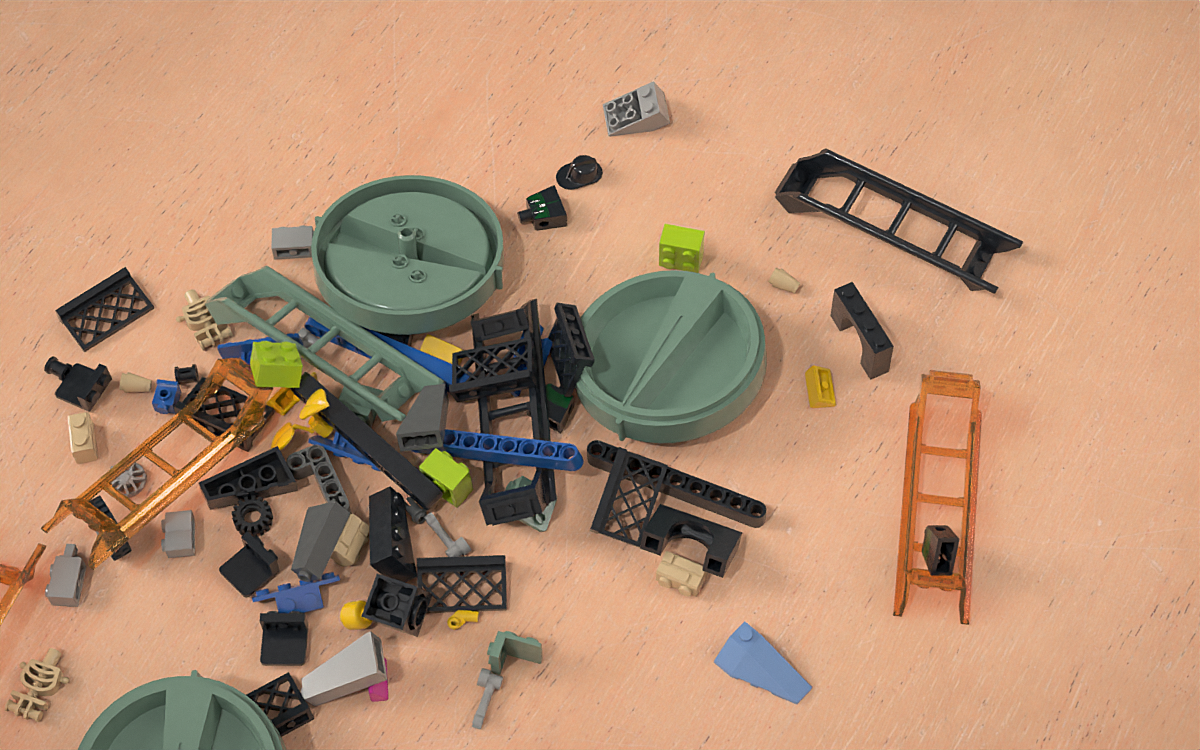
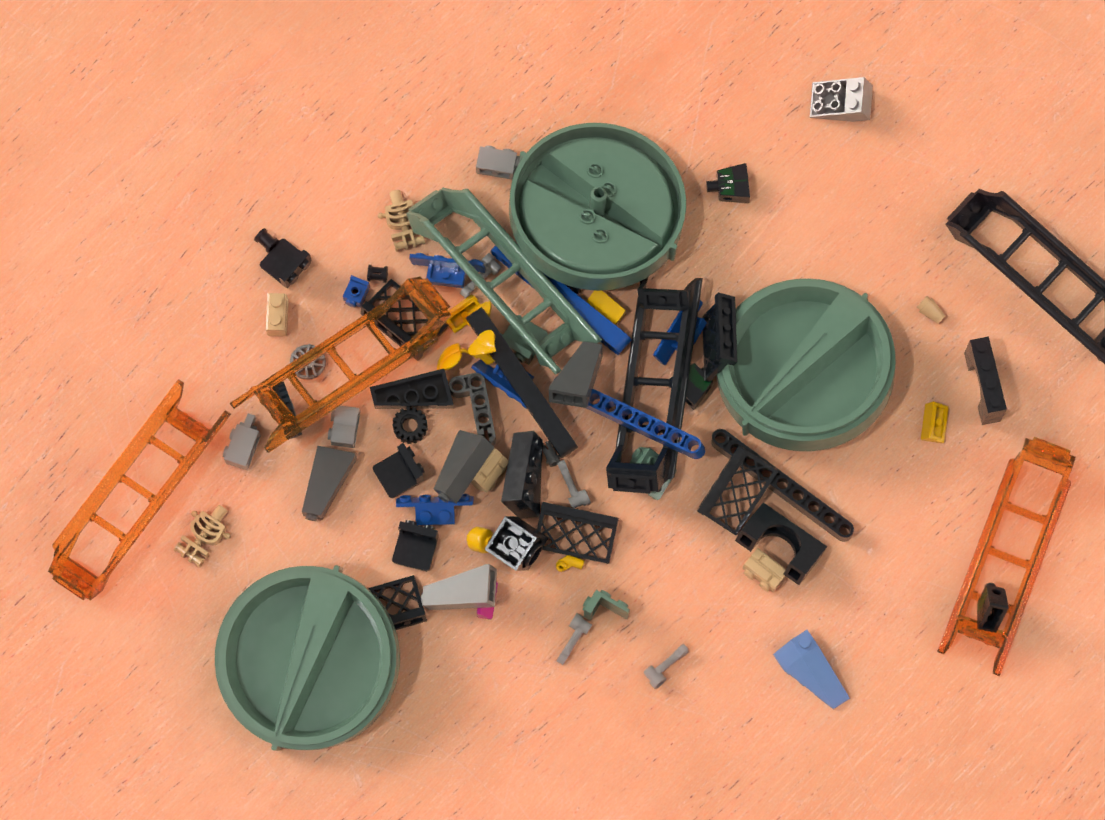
camera: 15 degrees right, 15 degrees up
black fence [55,267,154,352] -> none
tan cone [119,372,152,393] -> none
lime brick [250,341,303,388] -> none
lime brick [419,448,474,508] -> none
black fence [449,337,537,403] -> none
black piece [556,155,603,190] -> none
lime brick [659,224,705,273] -> none
none -> dark grey slope [302,446,357,521]
none -> light grey brick [644,644,689,689]

